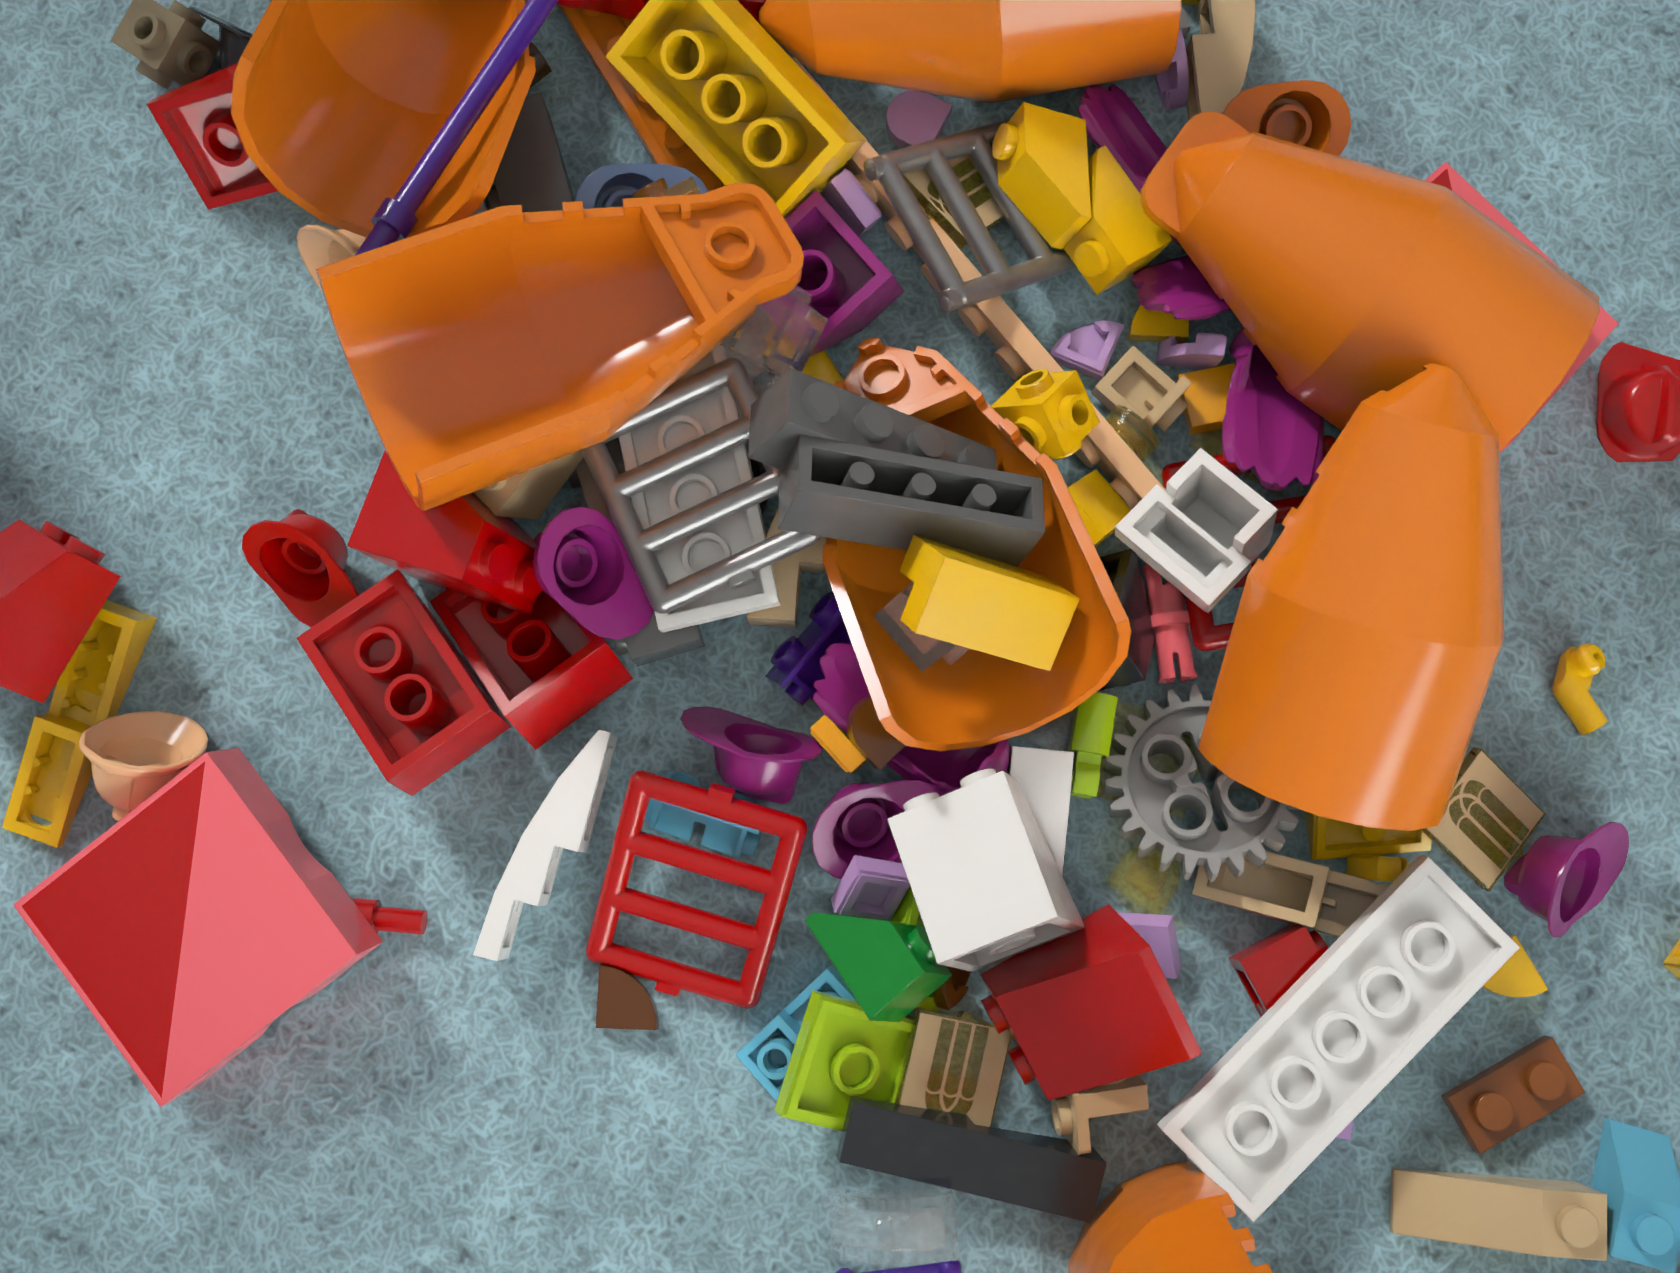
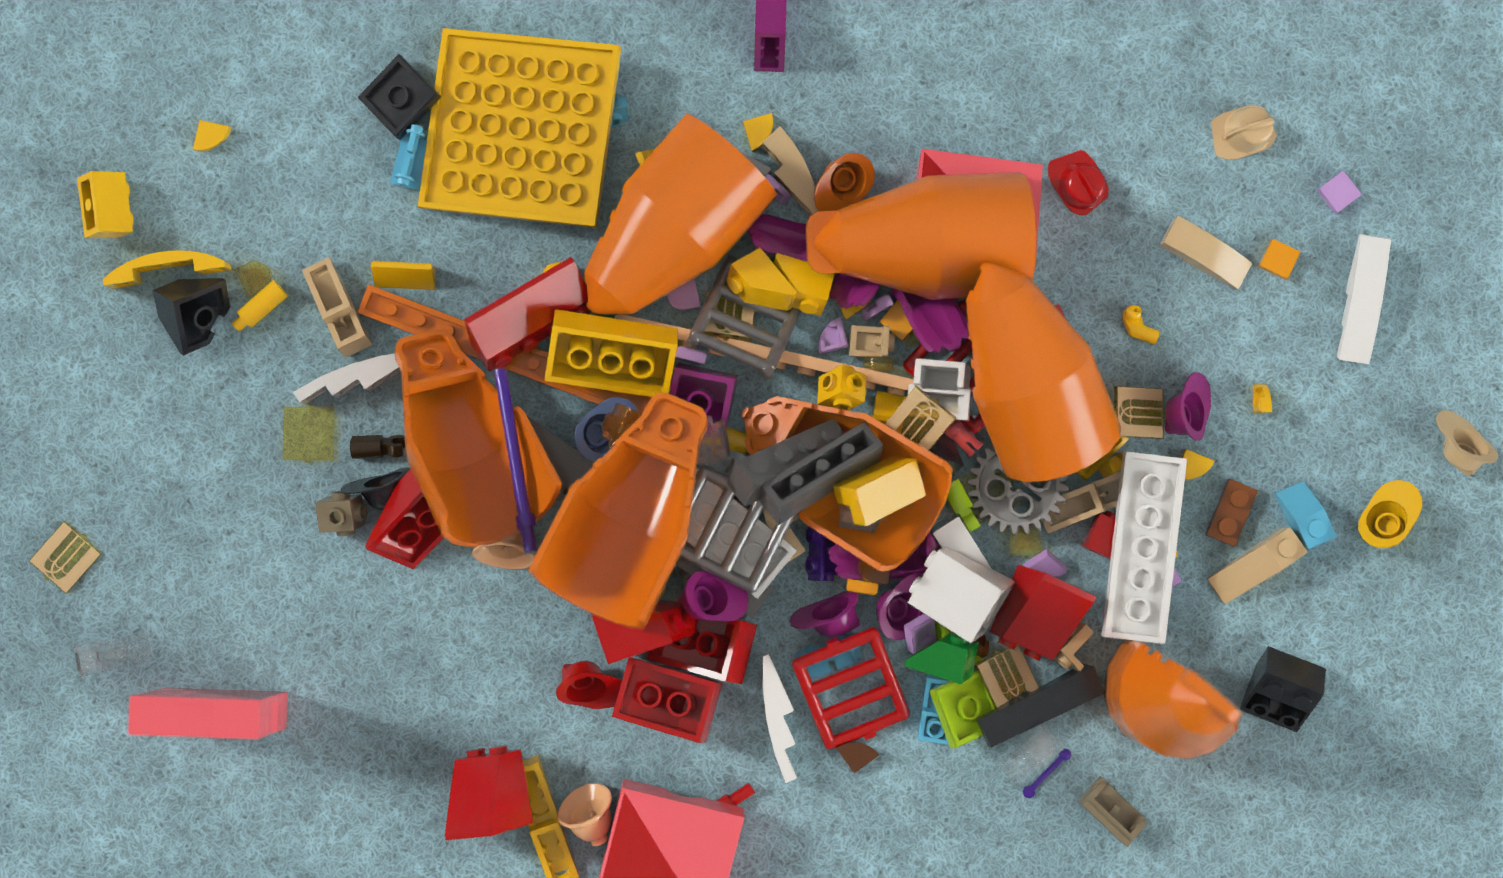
camera: 40 degrees left, 5 degrees up
none -> piece [884,385,956,450]

